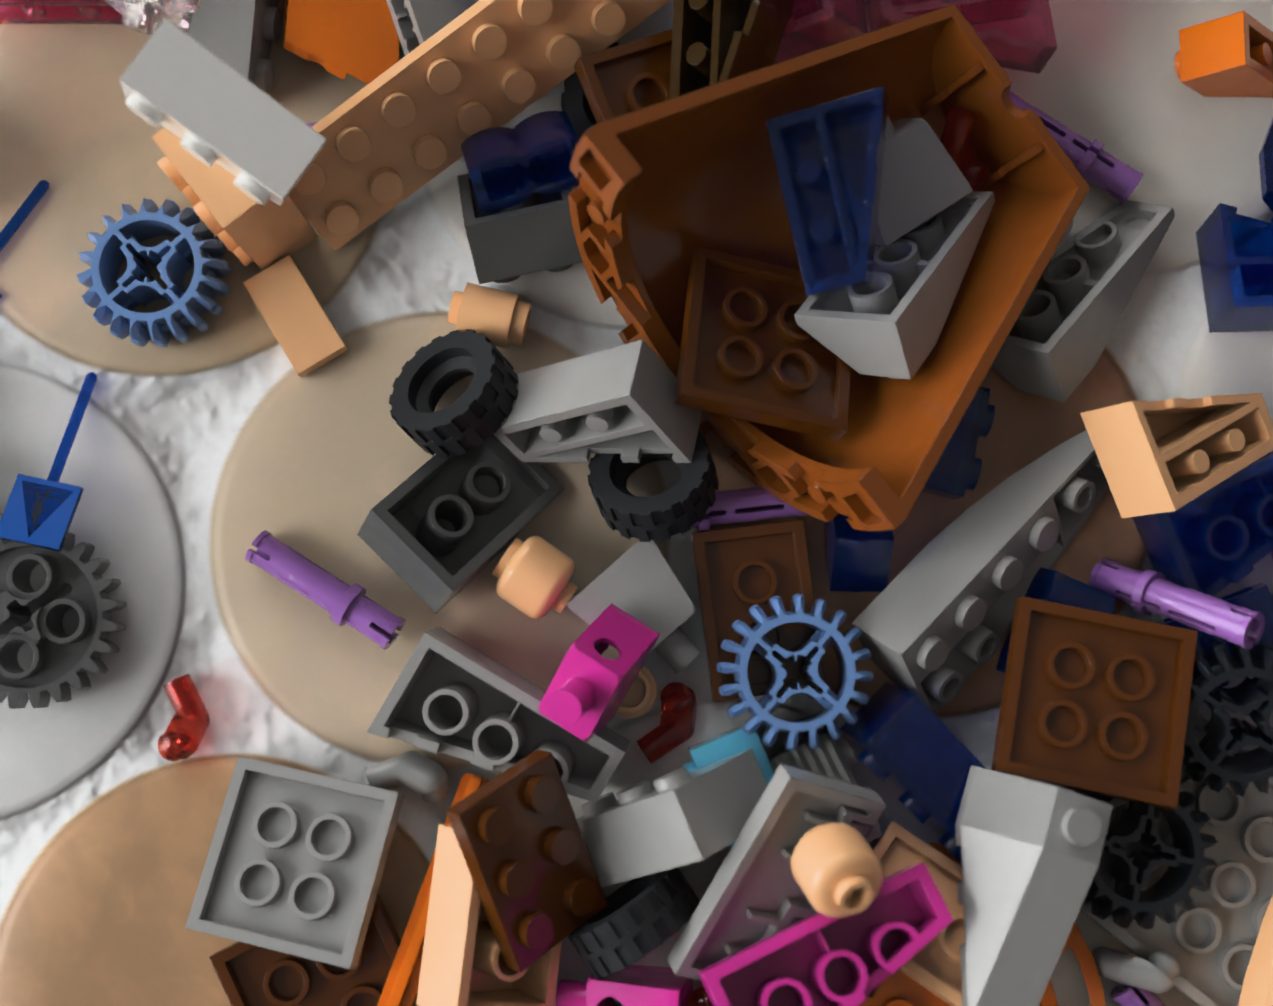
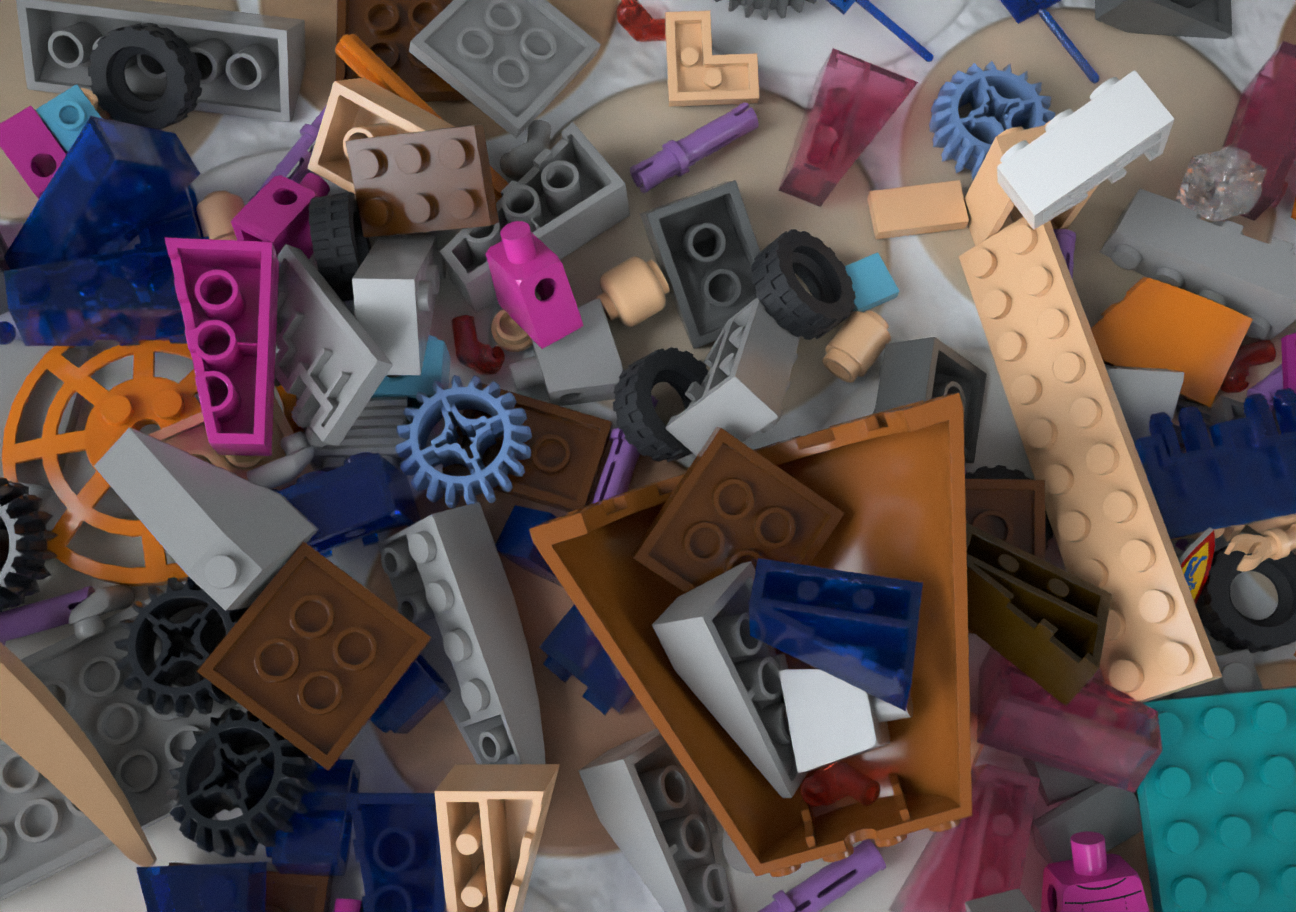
camera: 115 degrees right, 10 degrees down
clear blue brick [460,111,579,210] -> none
light nougat head [791,822,884,918] -> none
medium lavender pin [1089,558,1265,649] -> none
none -> light grey arm [246,431,315,489]
none -> light nougat plate [665,10,759,107]
none -> clear pink wedge [778,48,918,207]
none -> medium azure tile [845,252,900,312]

